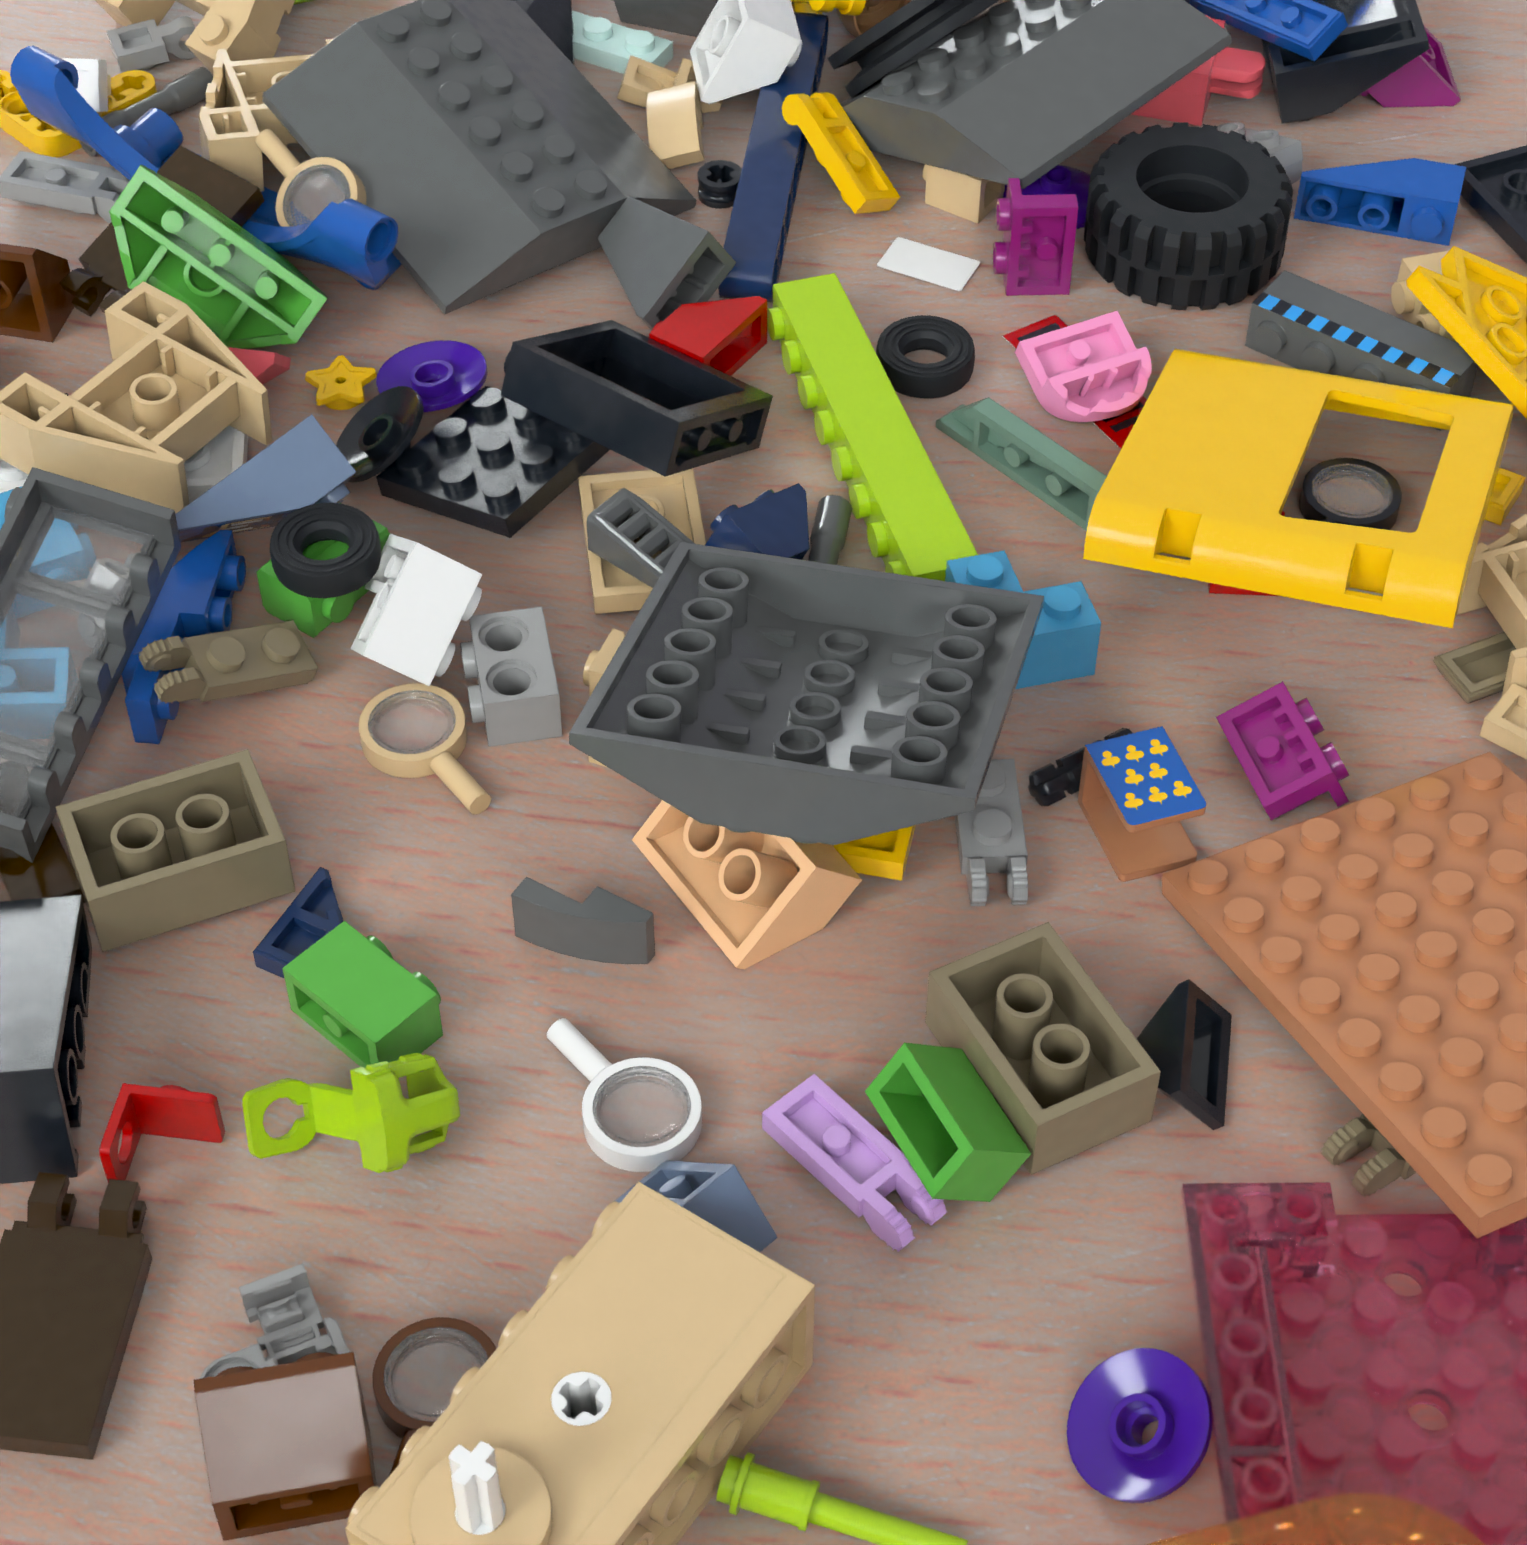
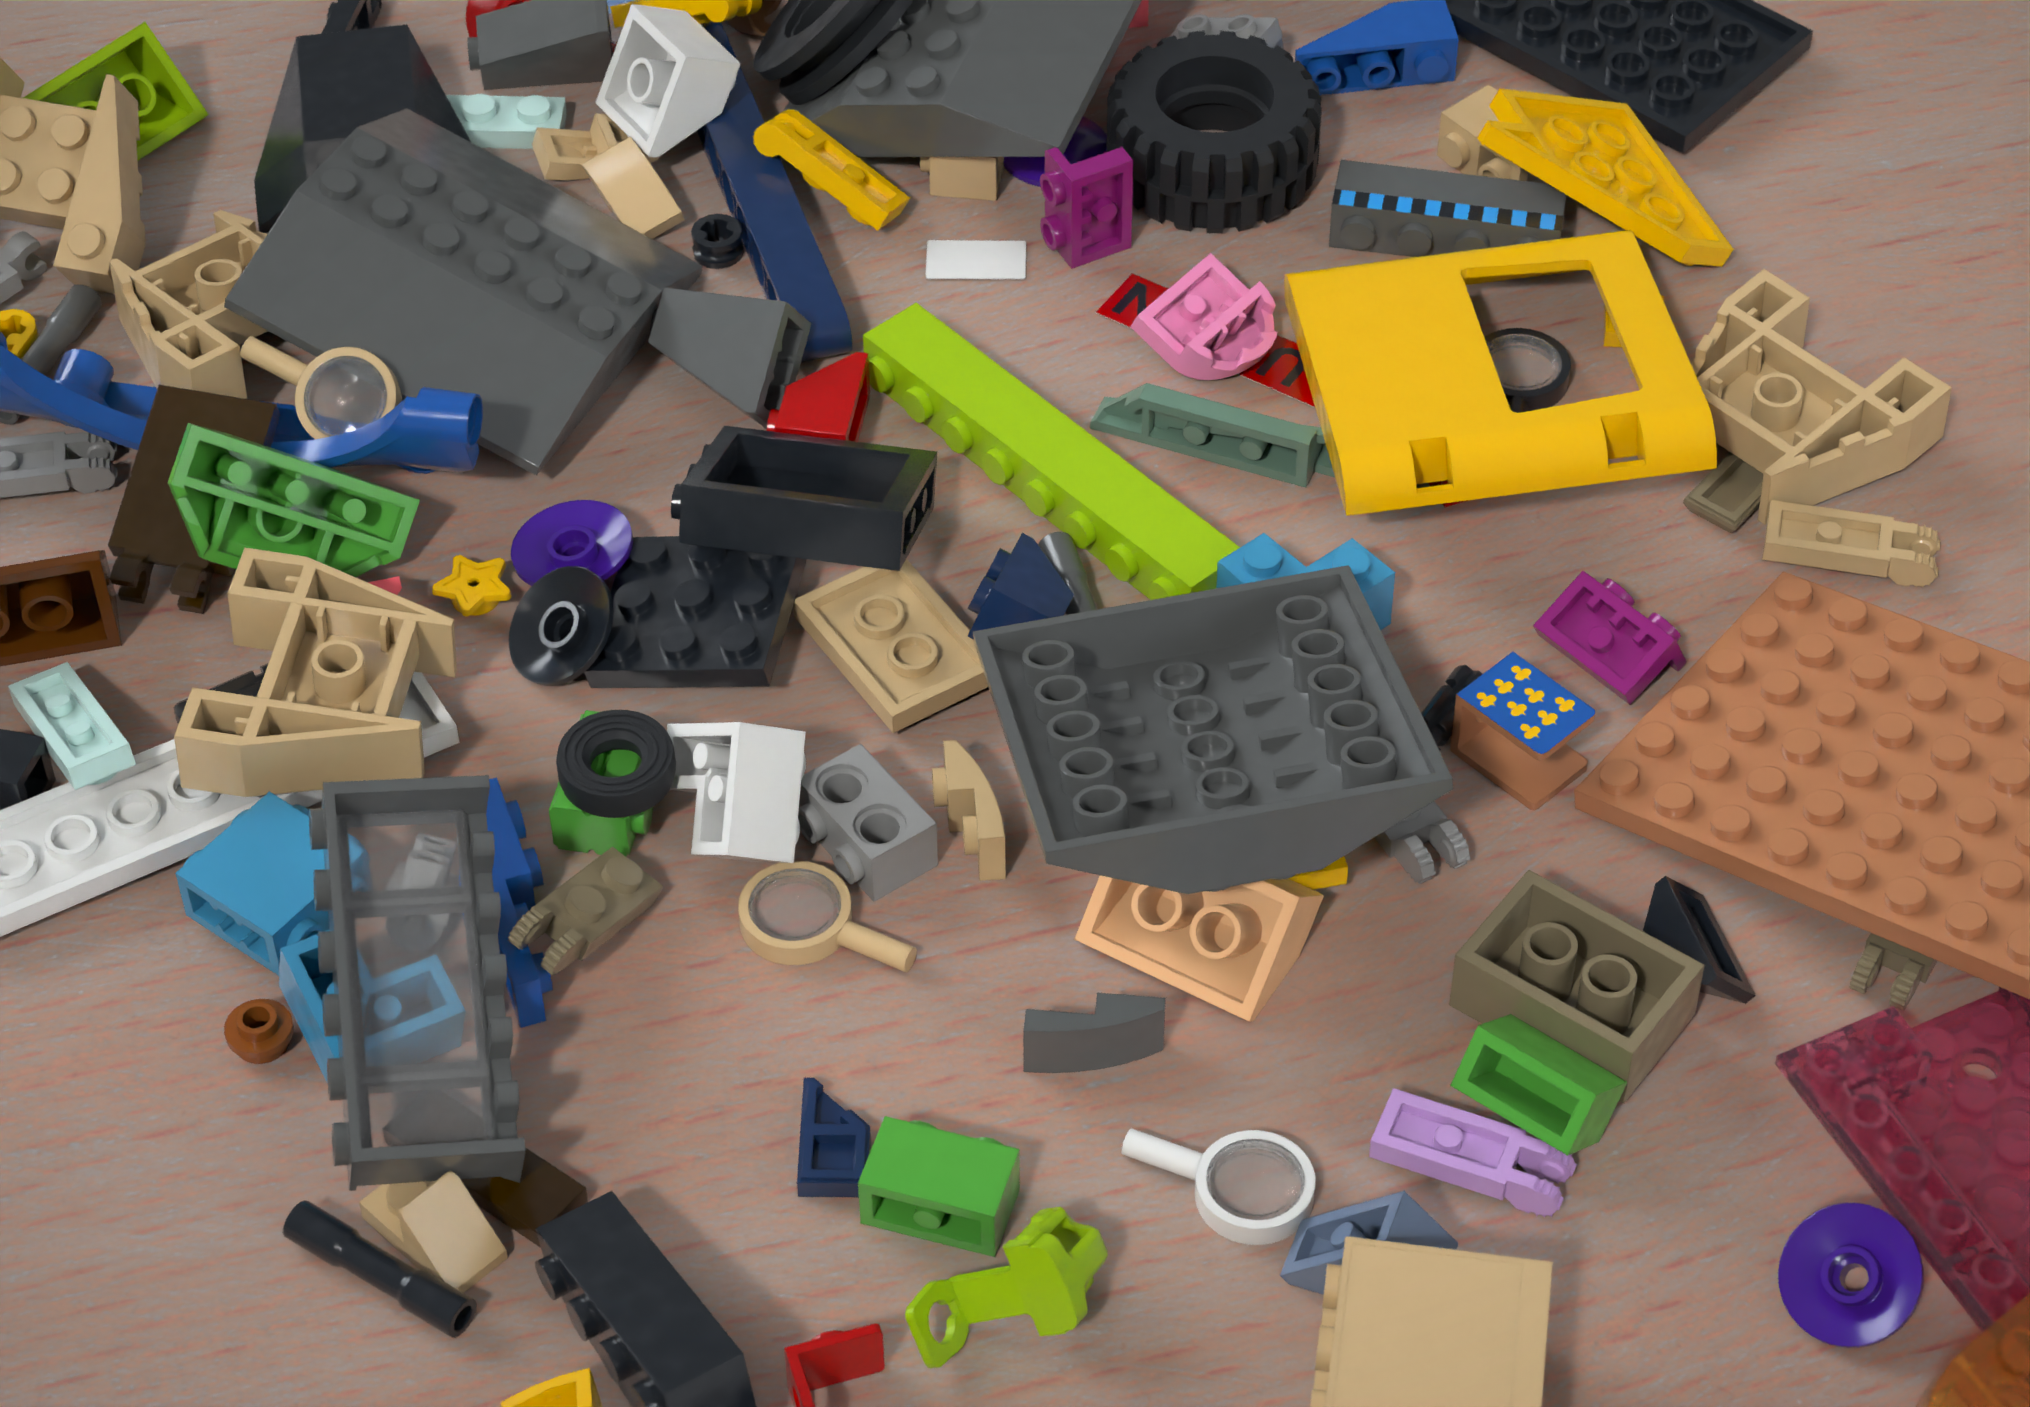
camera: 25 degrees left, 0 degrees up
dark tan brick [56,749,295,952] -> none
sand blue slope [175,414,356,542] -> none
dark grey slope [586,488,695,588] -> none
black tyre [876,315,975,398] -> none

